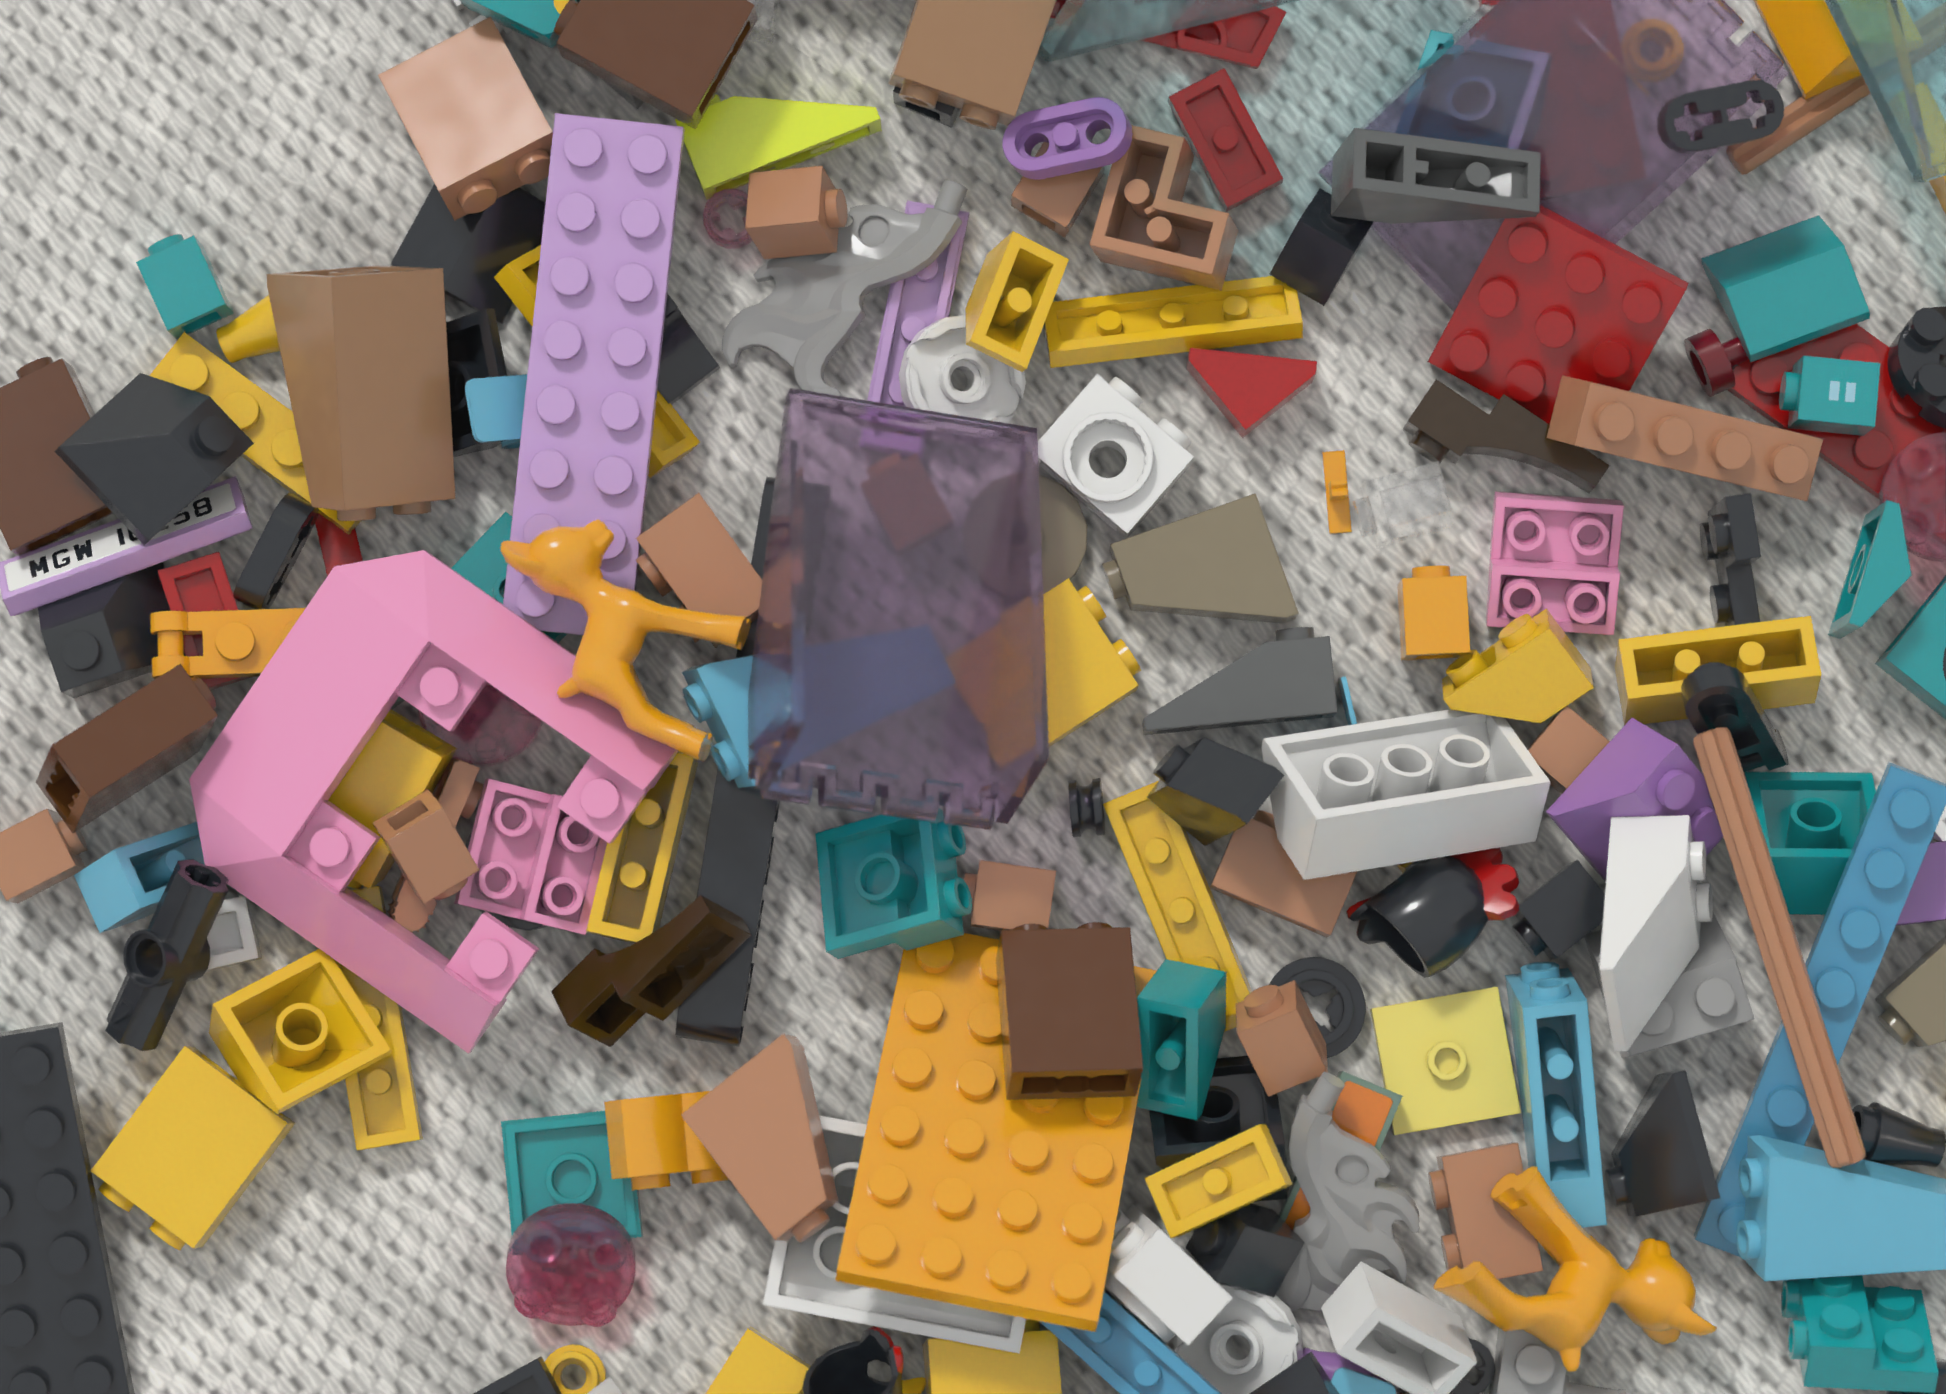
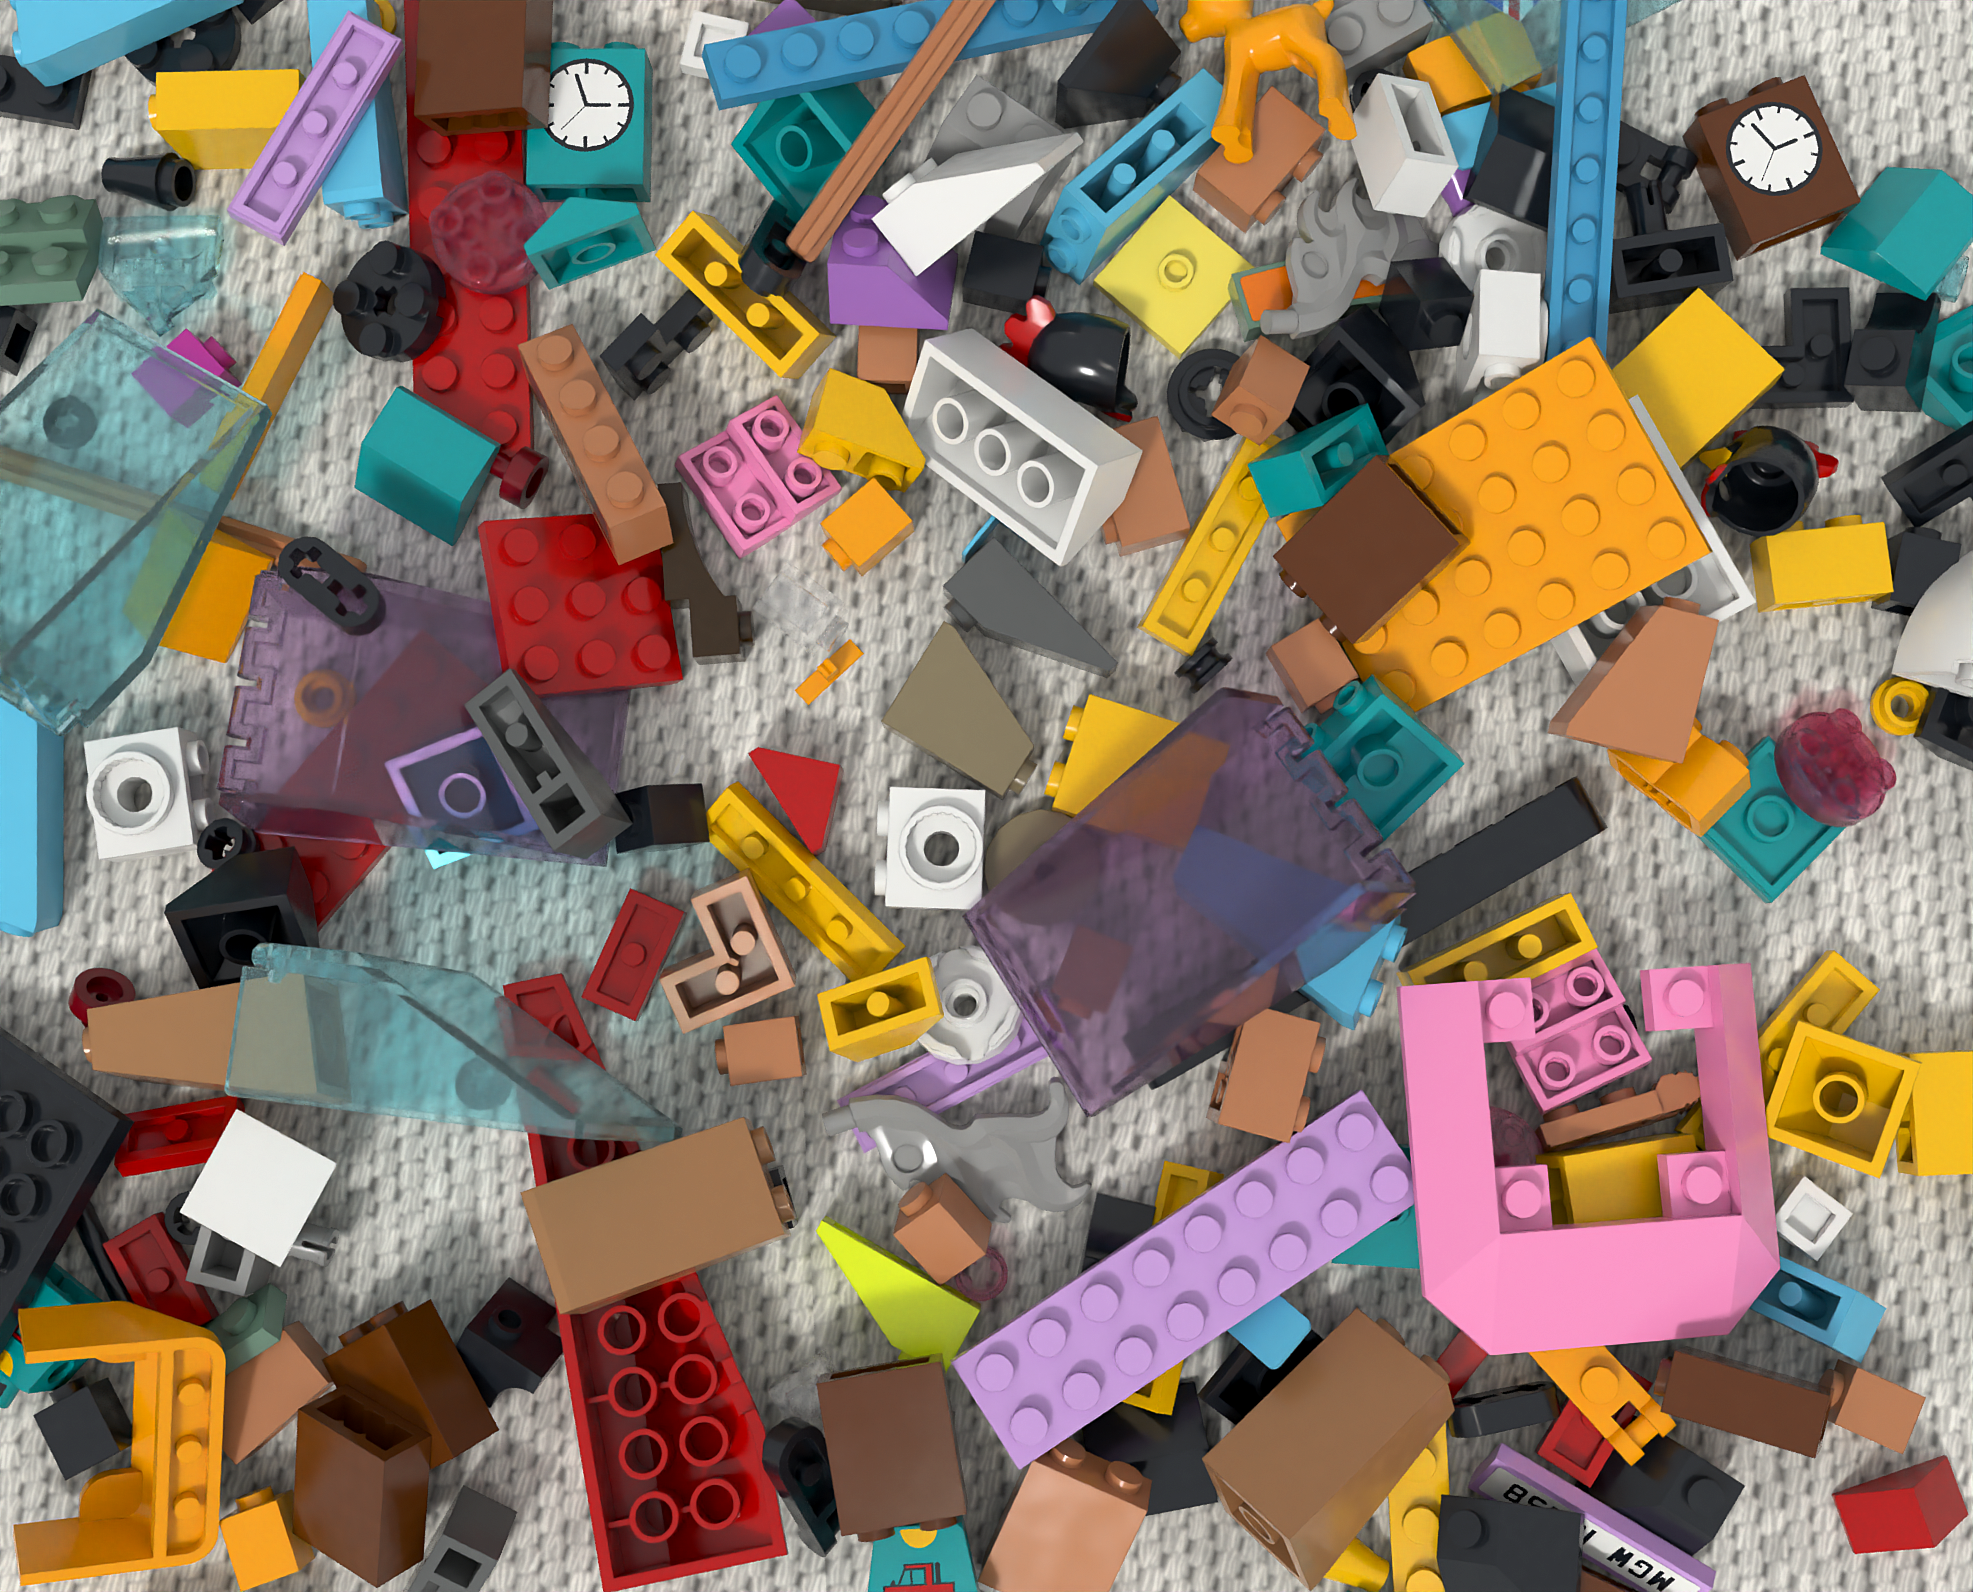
camera: 125 degrees left, 0 degrees up
black piece [105,859,229,1051] -> none
nougat brick [373,789,479,904] -> none
light orange animal [501,519,751,761] -> none
dark brown slope [551,895,751,1047] -> none
medium lavender plate [1002,97,1133,180] -> none
yellow plate [1144,1124,1292,1238] -> none
black slope [1147,737,1285,846] -> none
teal brick [1779,356,1881,436] -> none

